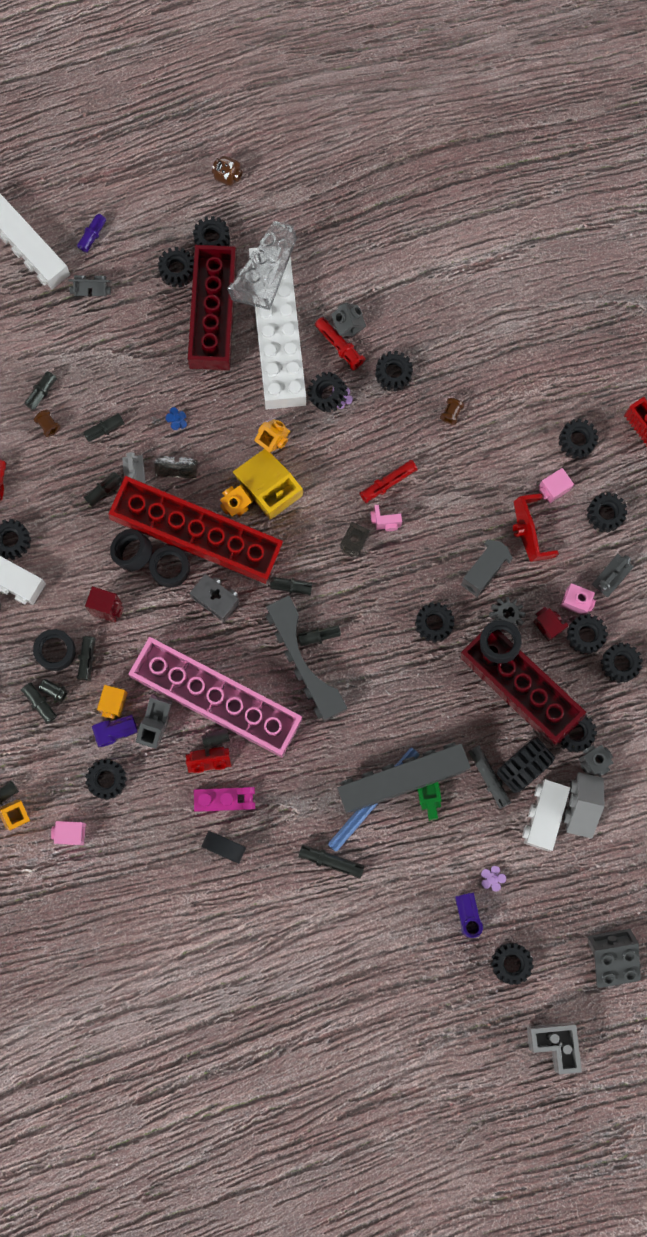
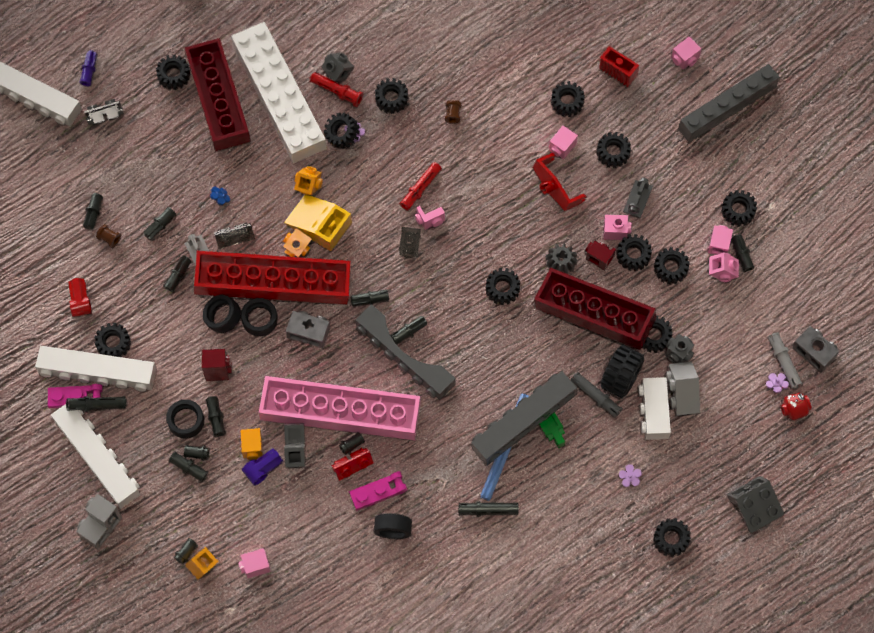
camera: 15 degrees left, 10 degrees down
black tyre [85,759,127,800] -> none
black tyre [193,216,230,246] -> none
clear wedge [227,221,297,310] -> none
dark purple piece [455,893,483,938] -> none
dark grey piece [461,540,513,598] -> none
black tyre [480,620,522,663] -> none
light grey brick [527,1022,582,1075] -> none

